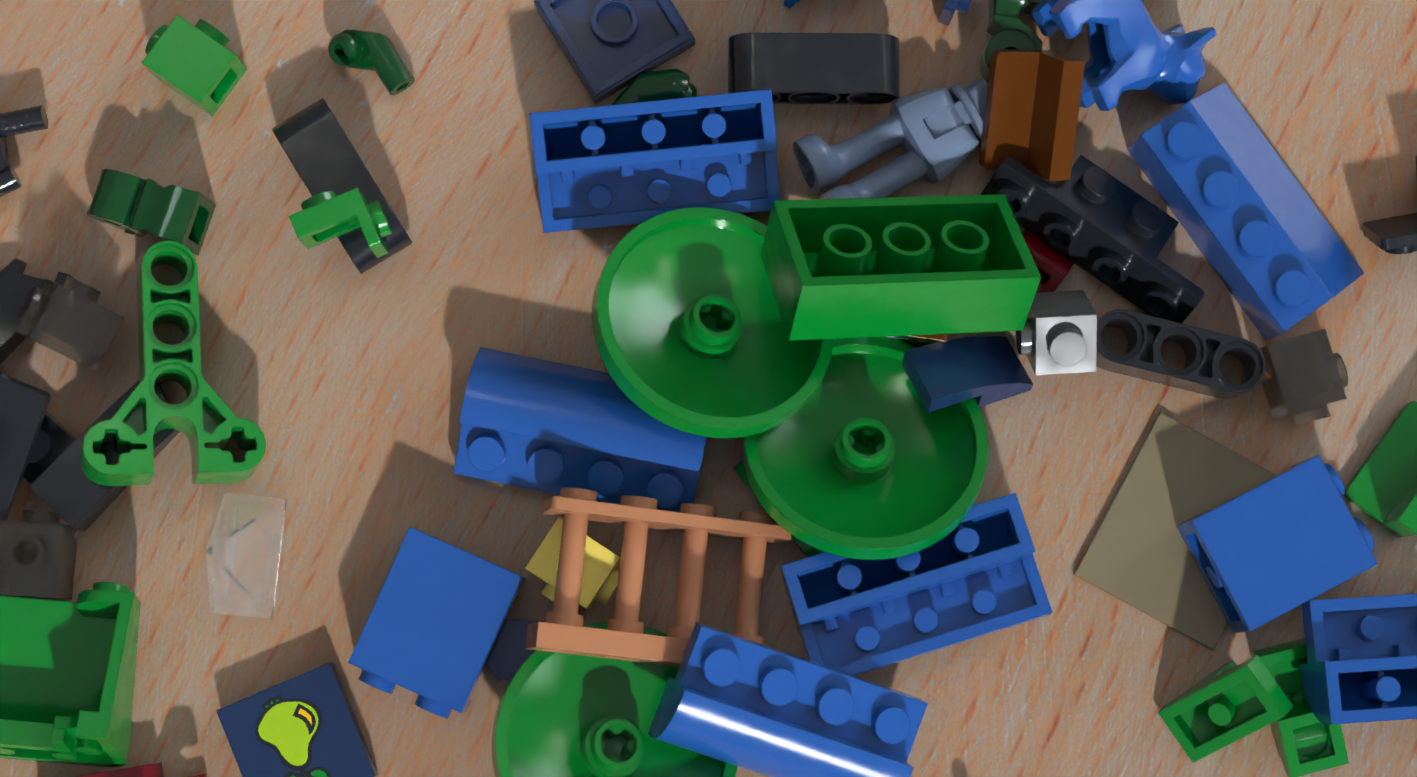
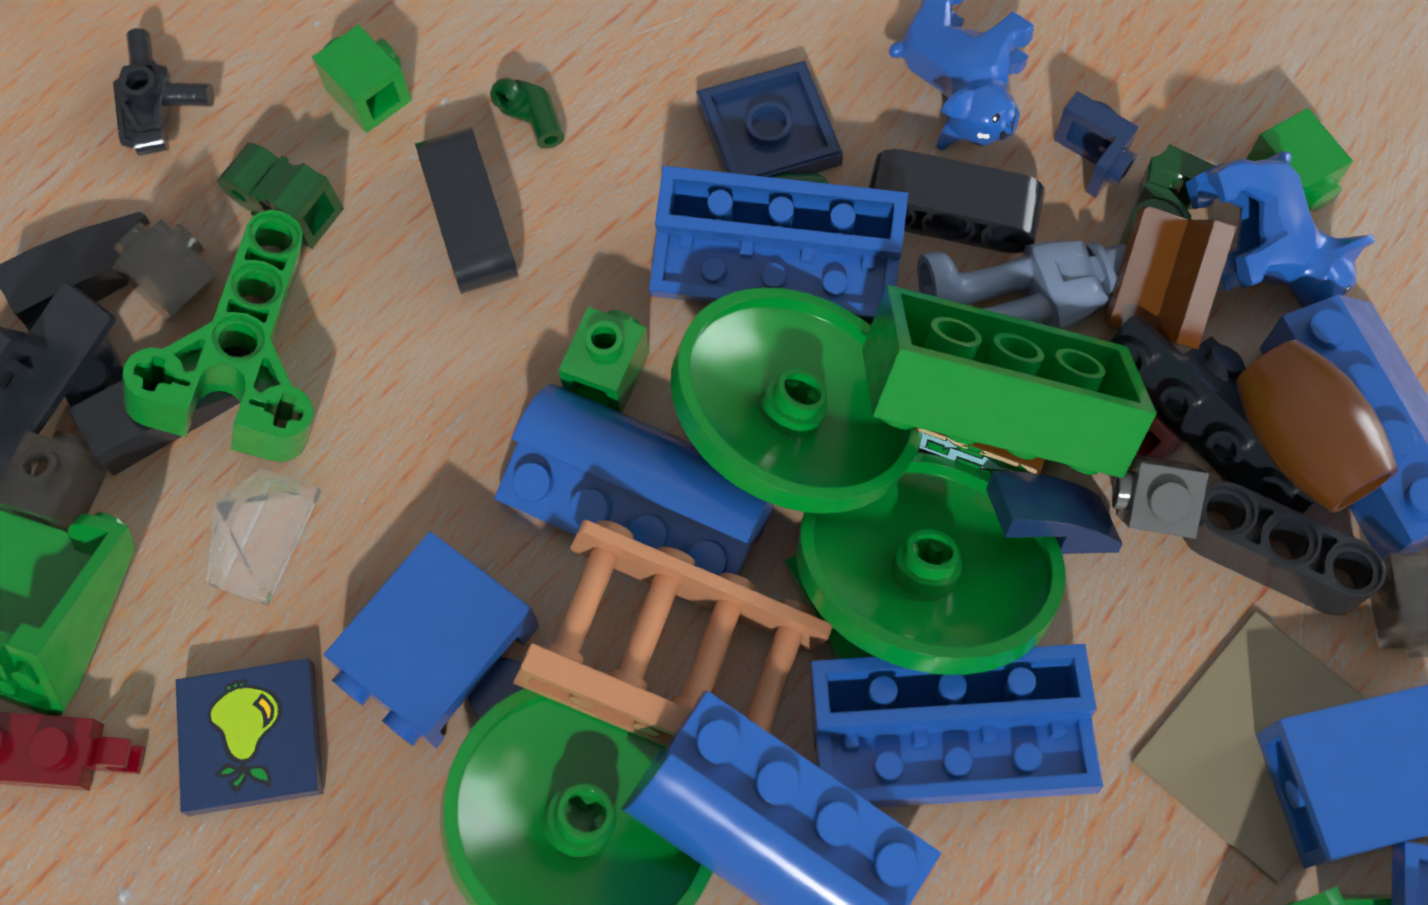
camera: 20 degrees right, 15 degrees down
green bracket [289,187,392,258] -> none
light yellow brick [525,517,620,610] -> none
none -> green brick [558,306,649,413]
none -> reddish brown piece [1236,340,1398,513]

